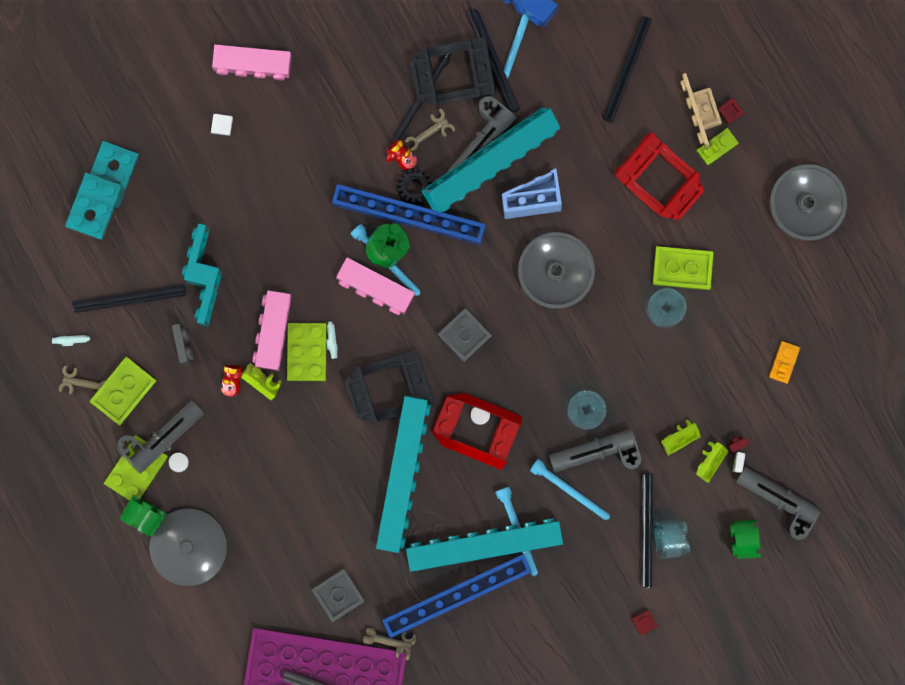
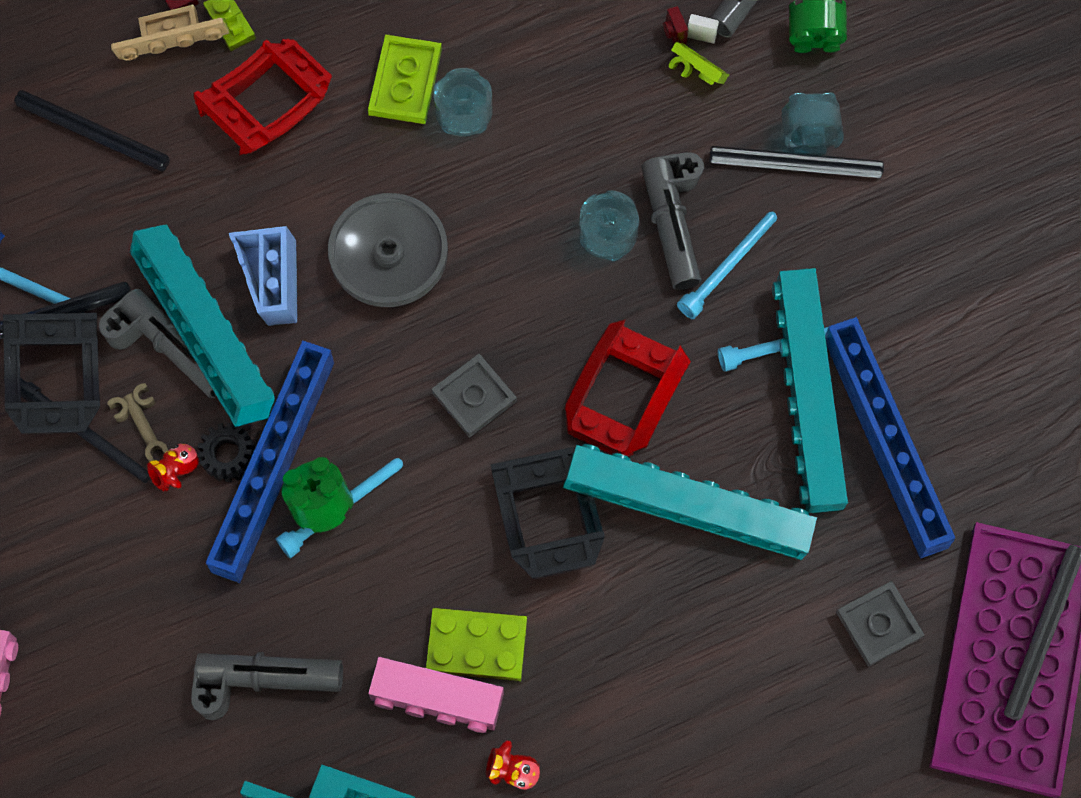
camera: 80 degrees left, 15 degrees down
white tile [211,114,233,136] -> none
lime plate [241,363,282,400] -> none
light aqua piece [326,321,338,359] -> none
bright pink brick [336,258,415,316] -> none
dark tan bar [363,628,416,660] -> none
white tile [471,407,490,425] -> none
dark red plate [631,610,658,636] -> none
lime plate [661,420,701,456] -> none
none -> dark grey piece [191,652,343,720]

